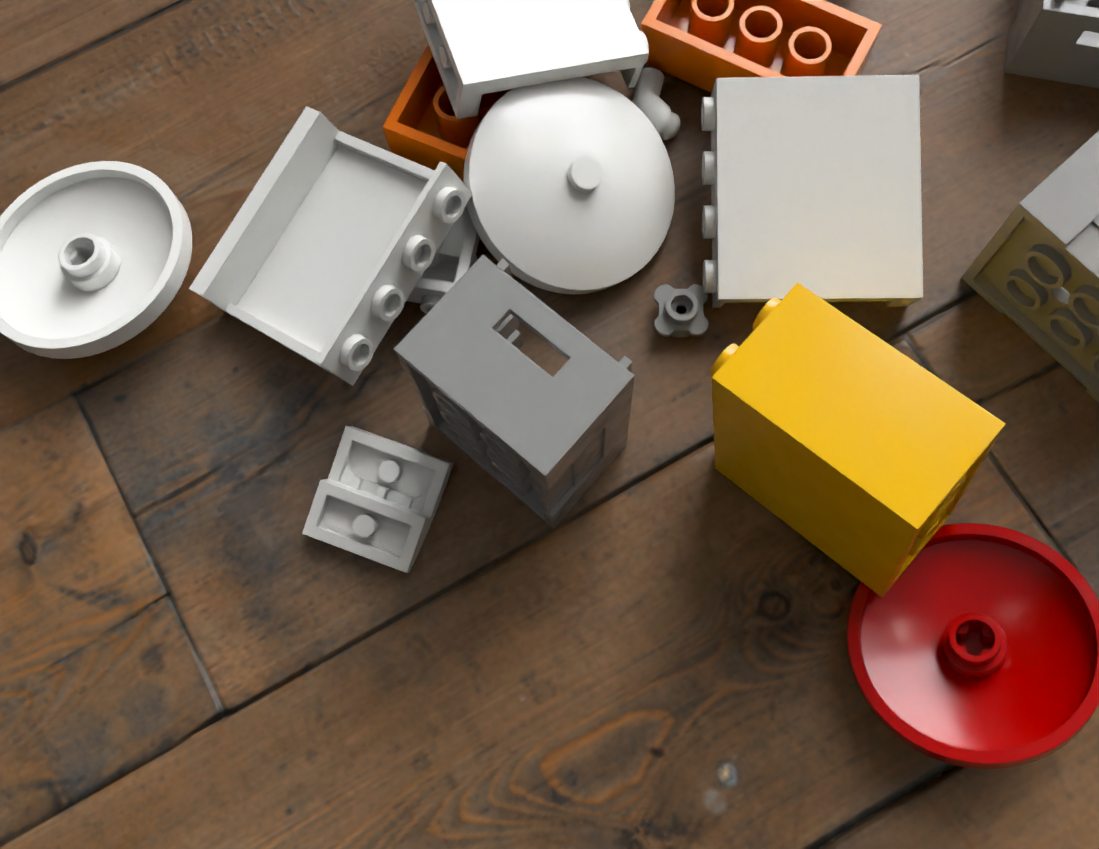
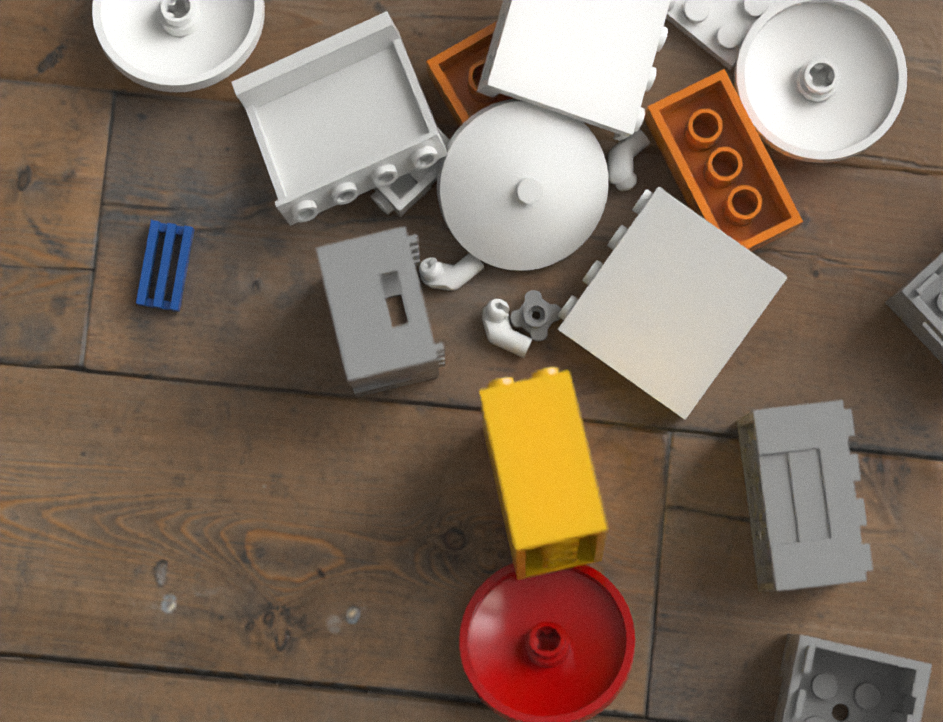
camera: 25 degrees right, 10 degrees up
white slope [302,426,454,573] -> none
none -> blue tile [136,220,195,312]
none -> white arm [419,253,485,291]
none -> white arm [482,299,532,358]

